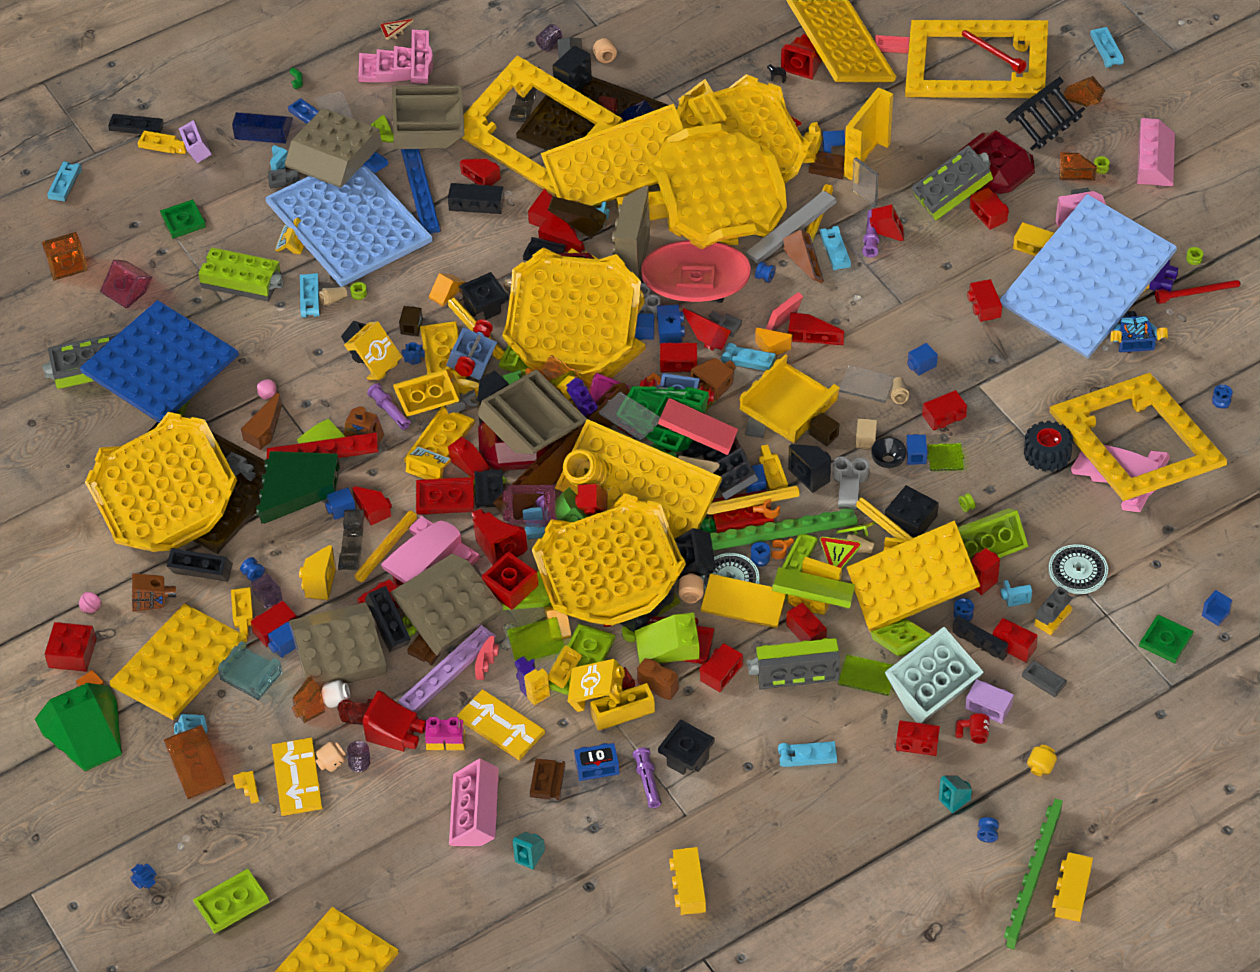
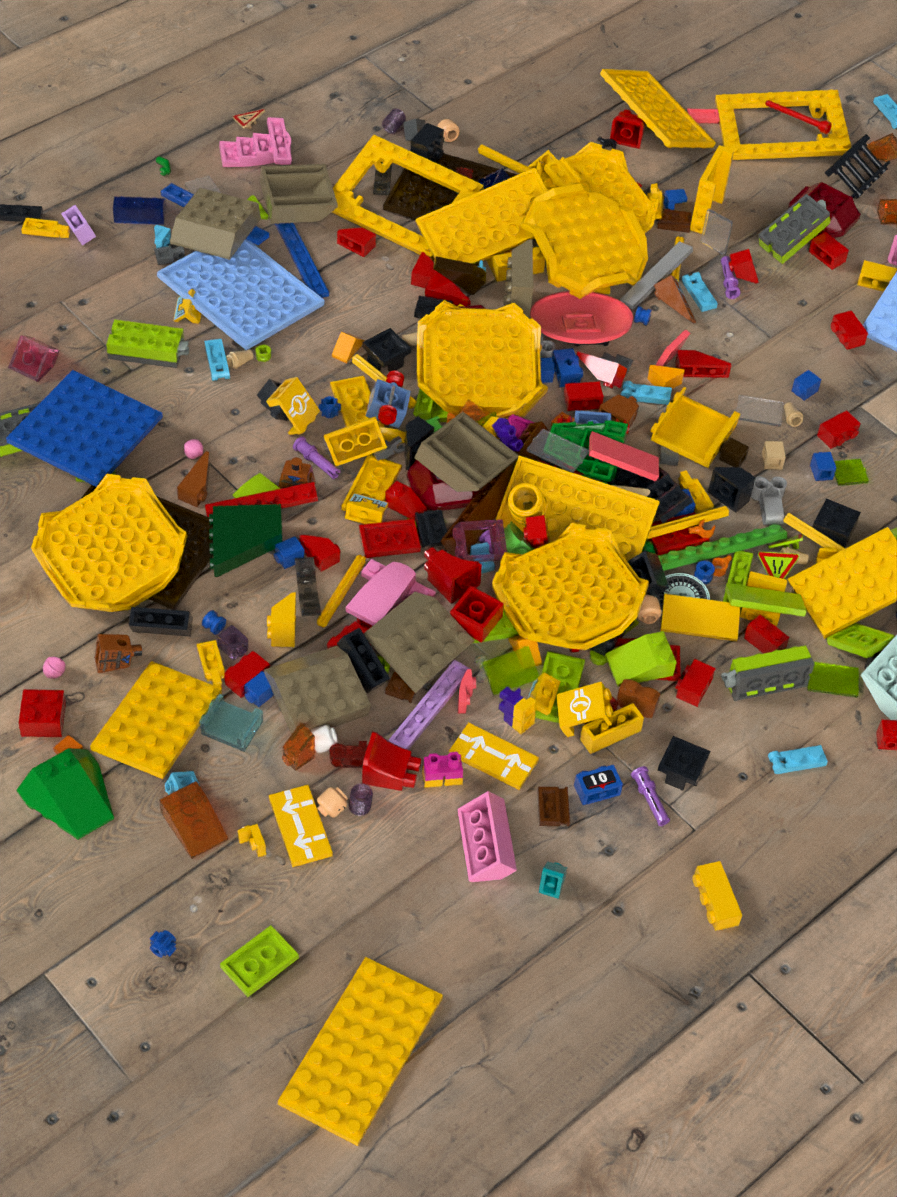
camera: 15 degrees left, 0 degrees up
green tile [160,199,206,239] -> none
dark grey plate [225,452,256,481] -> none
dark brown brick [399,306,423,336] -> none
black brick [448,183,505,214] -> none
black piece [871,437,906,468] -> none
lime bush [958,493,975,512] -> none
none -> yellow axle [478,144,532,174]

